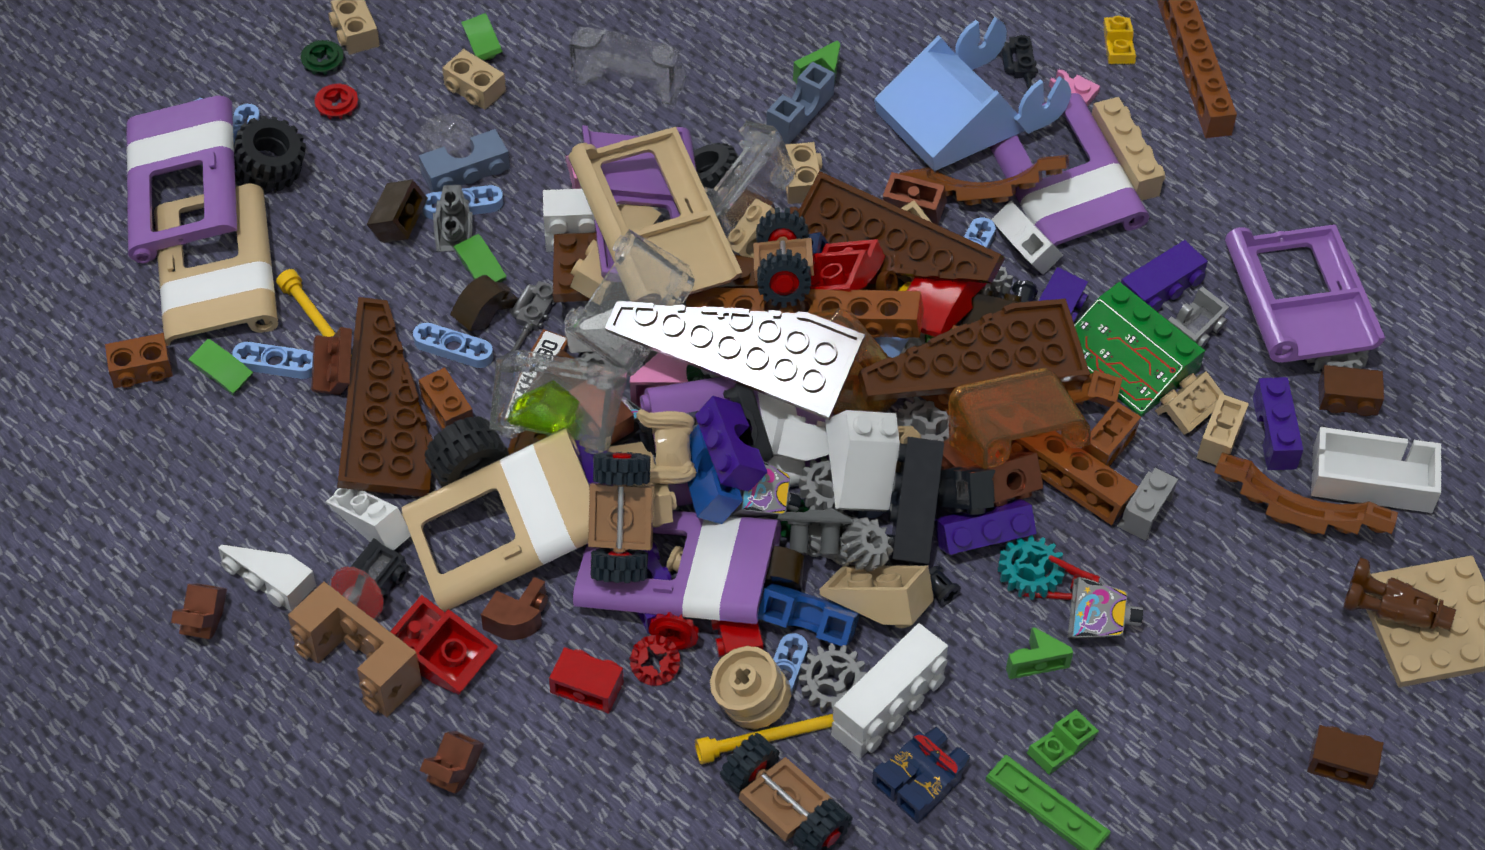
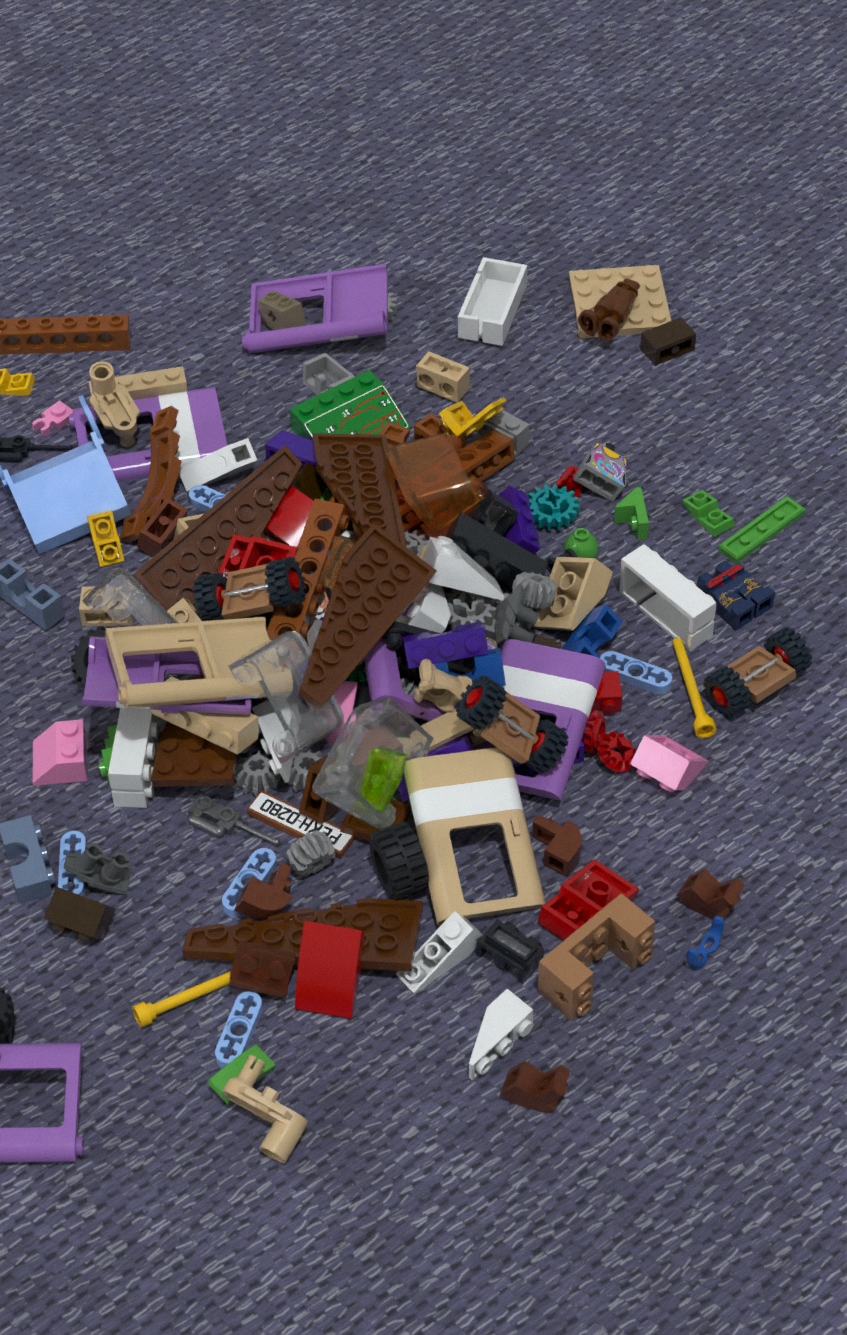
camera: 80 degrees left, 5 degrees down
dark orange brick [105,333,173,388] -> none
tan piece [154,183,278,346] -> none
clear piece [328,567,384,620] -> none
dark orange brick [418,368,473,430] -> none
dark brown brick [450,275,519,331] -> none
bright green slope [453,234,506,282] -> none
red brick [549,647,624,714] -> none
tan wheel [710,646,791,729] -> none
light grey gear [799,643,866,712] -> none
dark purple brick [1121,240,1208,311] -> none
tan bracket [1155,371,1224,435] -> none
dark orange piece [1214,452,1398,535] -> none
dark purple arch [1253,377,1303,470] -> none
reddish brown brick [1307,725,1384,790] -> none
reddish brown brick [1318,365,1384,416] -> none
none -> yellow slope [87,510,124,567]
none -> tan piece [89,361,140,447]
none -> tan piece [222,1055,308,1164]
none -> copper brick [234,862,293,920]
none -> dark tan brick [257,291,306,330]
none -> light grey gear [286,830,336,877]
none -> red slope [295,921,365,1019]
none -> yellow bracket [439,397,507,437]
none -> bright green brick [563,528,599,558]
none -> bright pink slope [630,735,709,792]
none -> dark brown brick [640,317,696,366]
none -> blue cap [687,916,725,969]

